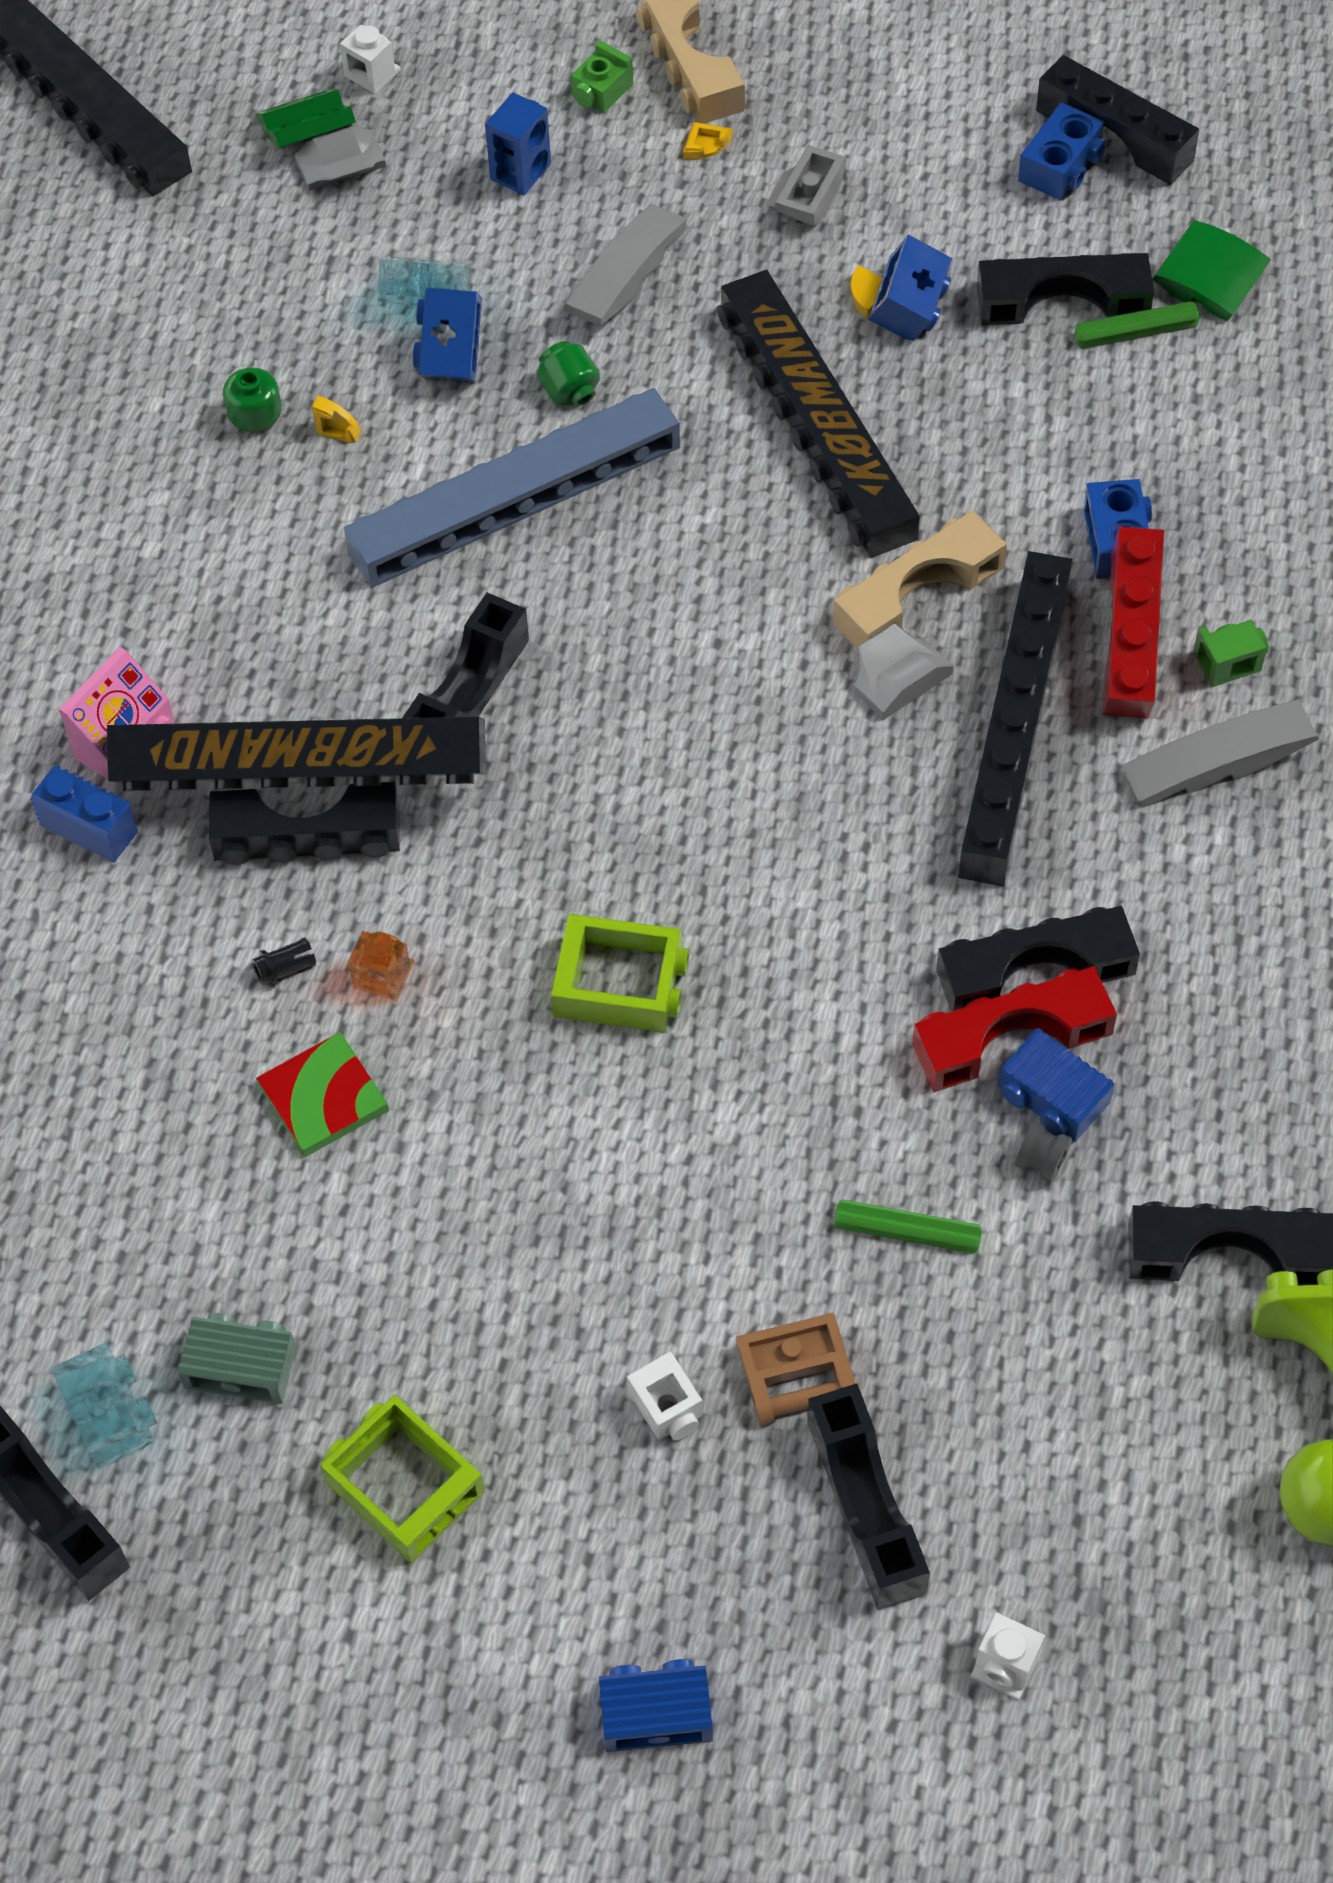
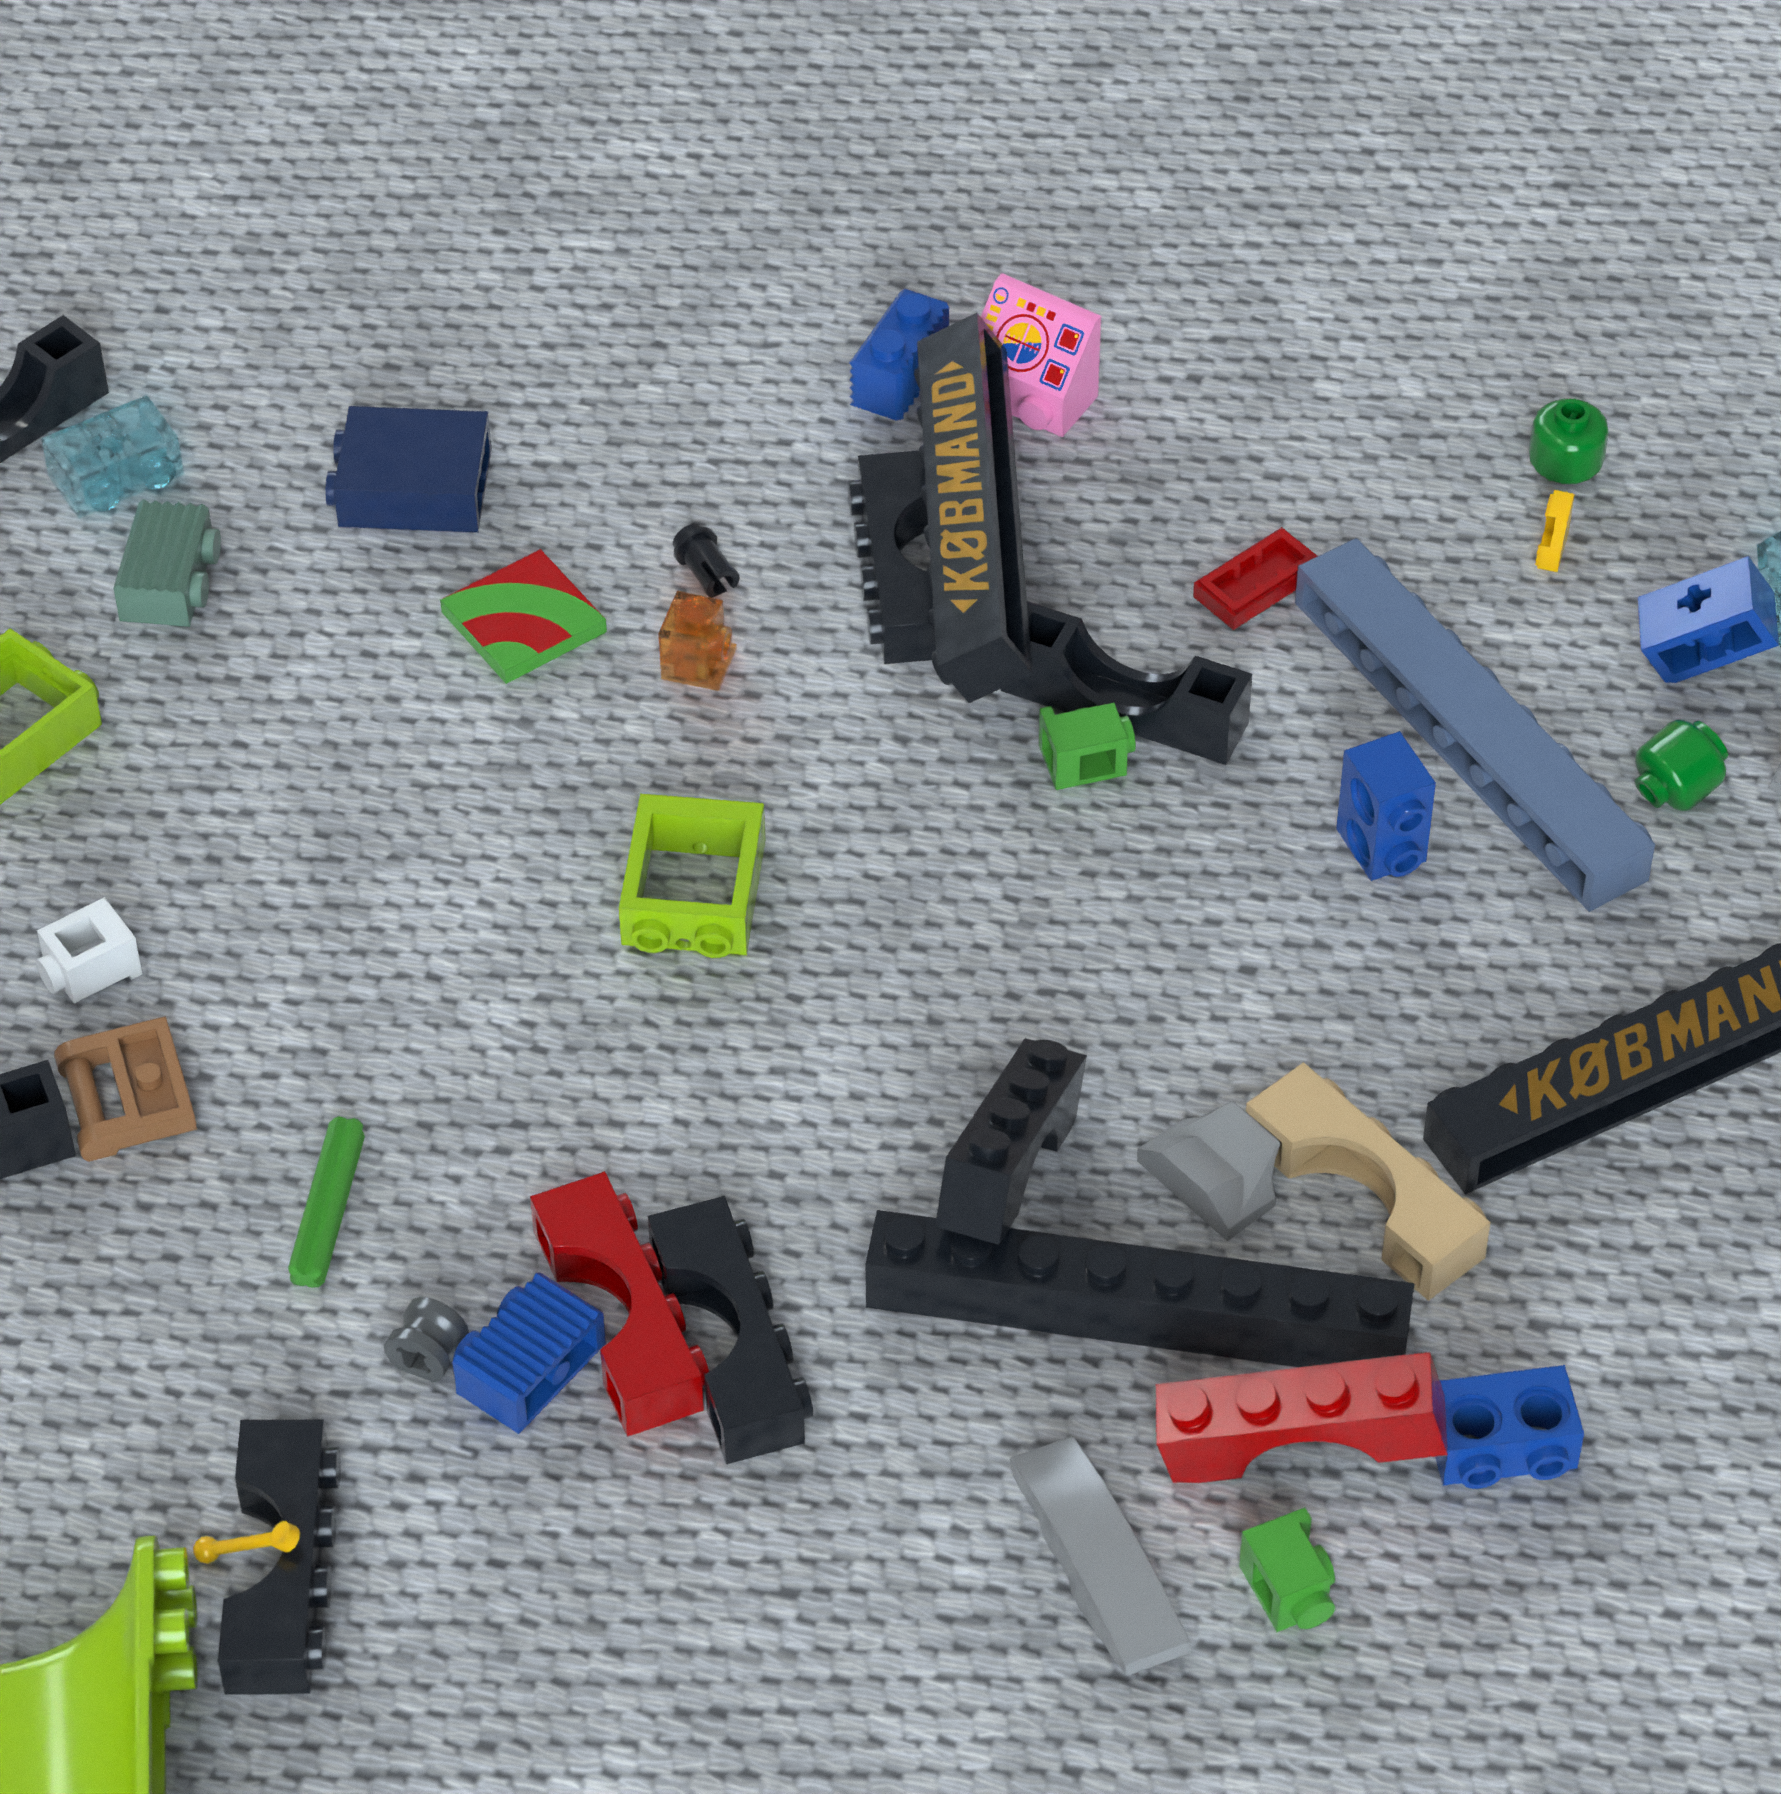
camera: 85 degrees right, 10 degrees down
none -> yellow hinge [193,1521,300,1564]
none -> dark blue brick [325,406,492,533]
none -> black arch [935,1038,1087,1245]
none -> bright green brick [1039,703,1136,790]
none -> red plate [1193,527,1318,630]
none -> blue brick [1336,731,1436,881]

